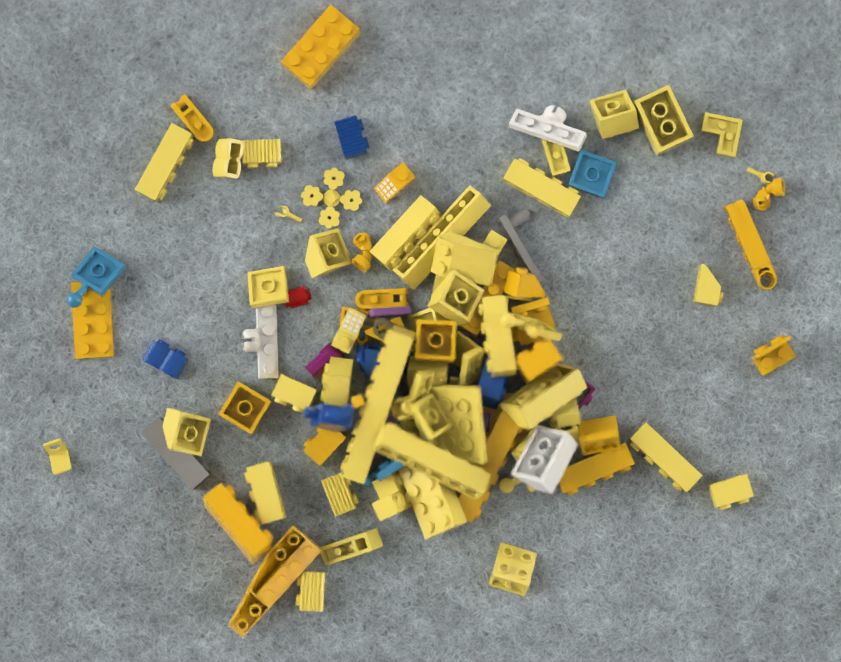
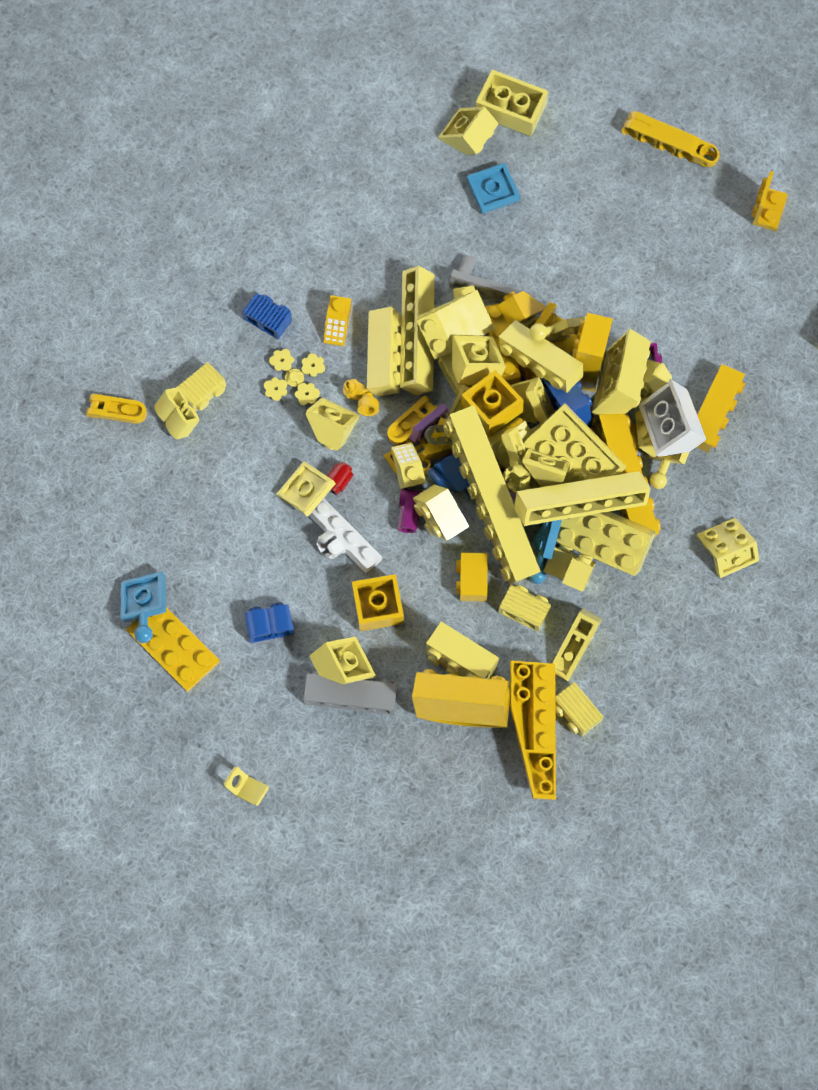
camera: 40 degrees left, 15 degrees down
light yellow brick [135,123,194,202] -> none
light yellow brick [272,374,318,414] -> none
light yellow hand [275,206,302,223] -> none
yellow brick [281,5,360,90] -> none
blue torso [303,394,364,432] -> none
light yellow brick [502,158,581,218] -> none
white plate [509,105,587,152] -> none
light yellow plate [542,139,571,177] -> none
yellow bracket [579,415,621,455] -> none
light yellow brick [629,422,703,492] -> none
light yellow slope [693,264,723,307] -> none
light yellow plate [701,112,743,158] -> none
light yellow hand [746,167,774,184] -> none
yellow arm [753,177,785,211] -> none

